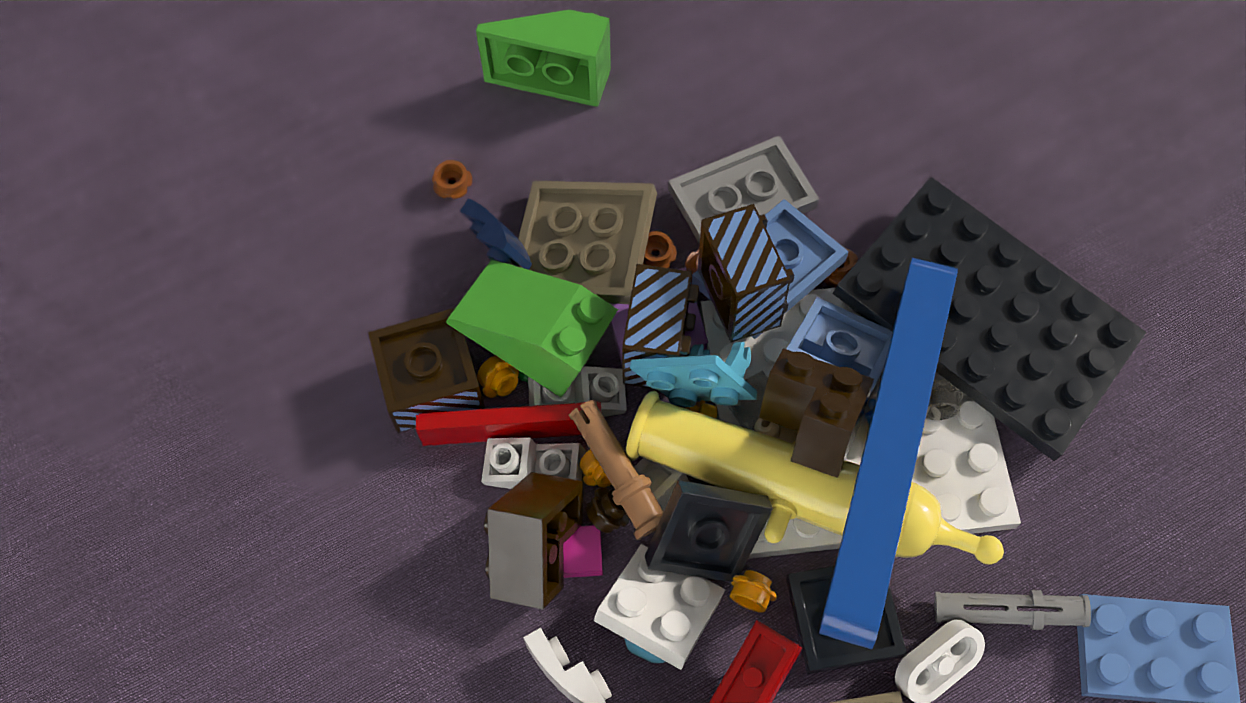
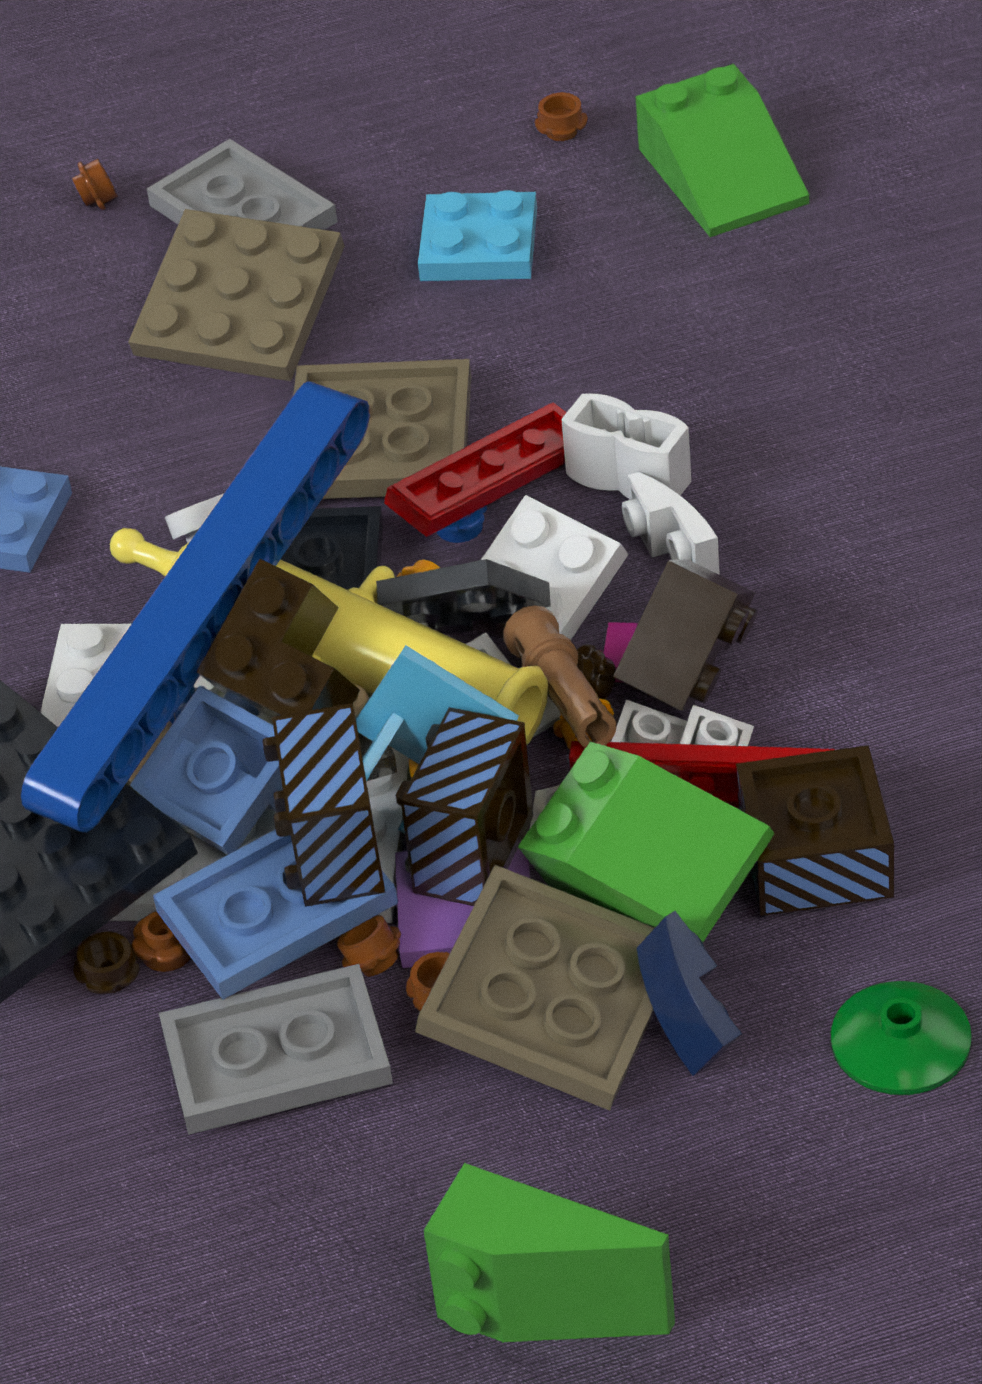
camera: 165 degrees left, 20 degrees down
dark orange plate [432,160,473,199] -> none
light grey pin [934,590,1091,630] -> none
none -> dark brown plate [73,932,140,994]
none -> green dish [831,981,971,1095]

